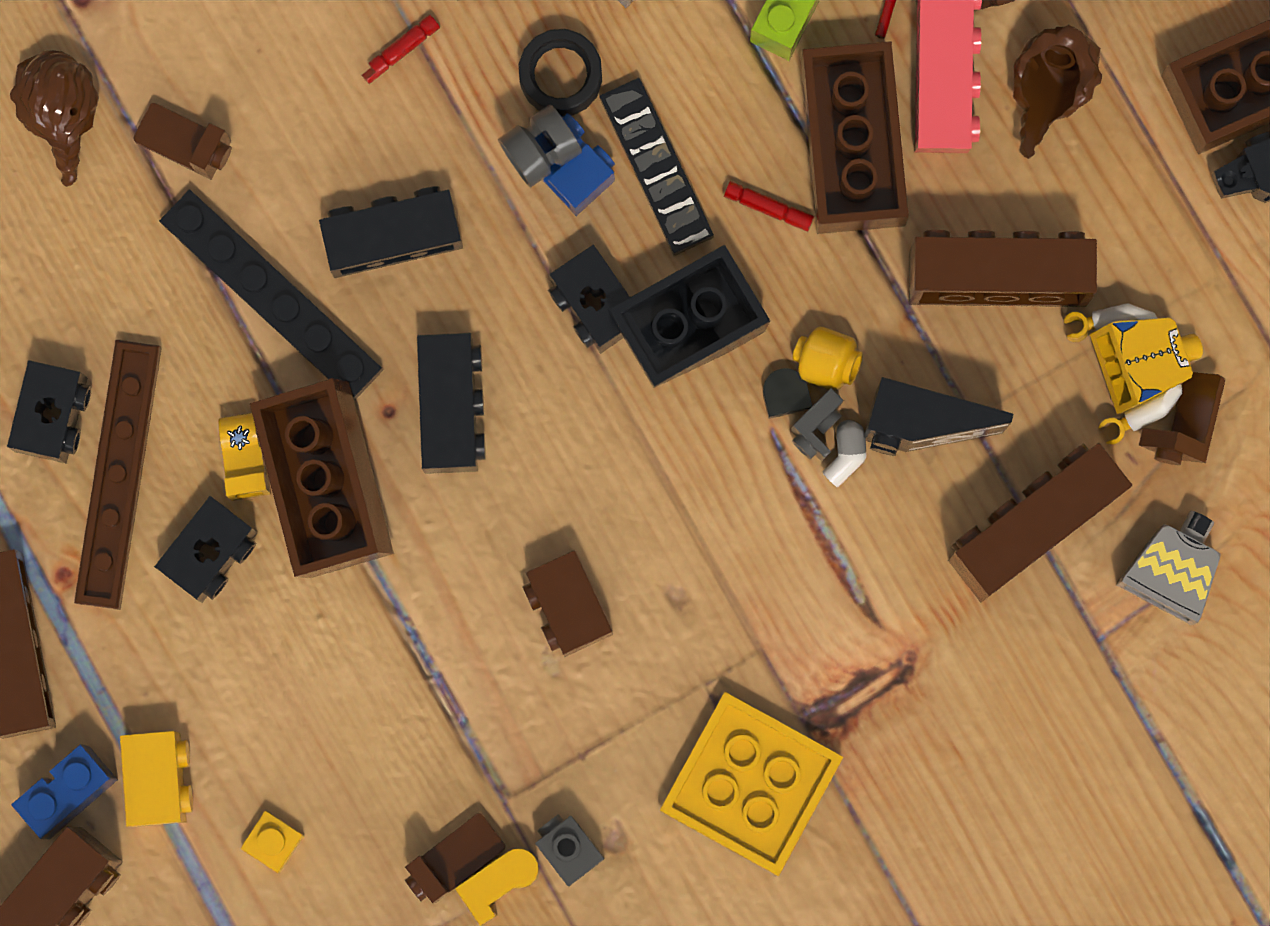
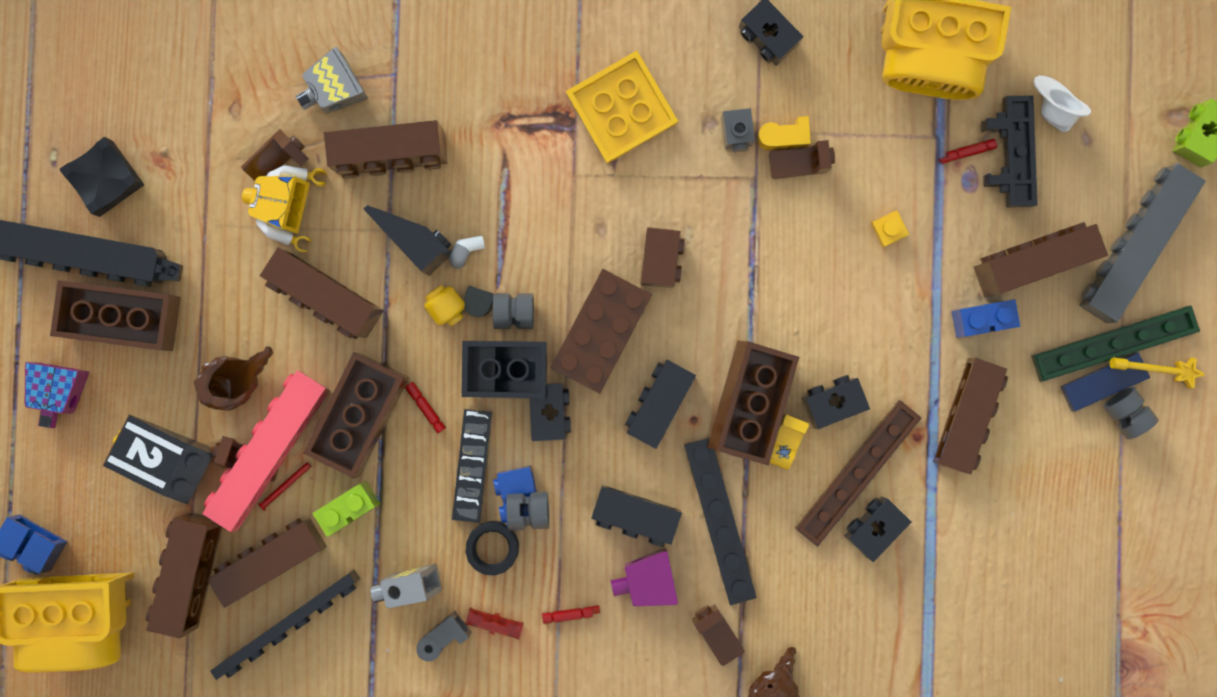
camera: 150 degrees left, 5 degrees up
yellow brick [120,731,193,827] -> none
dark grey bracket [791,388,844,461] -> none
none -> dark grey wheel [493,293,534,329]
none -> reddish brown brick [550,269,652,394]
none -> magenta torso [611,548,678,606]

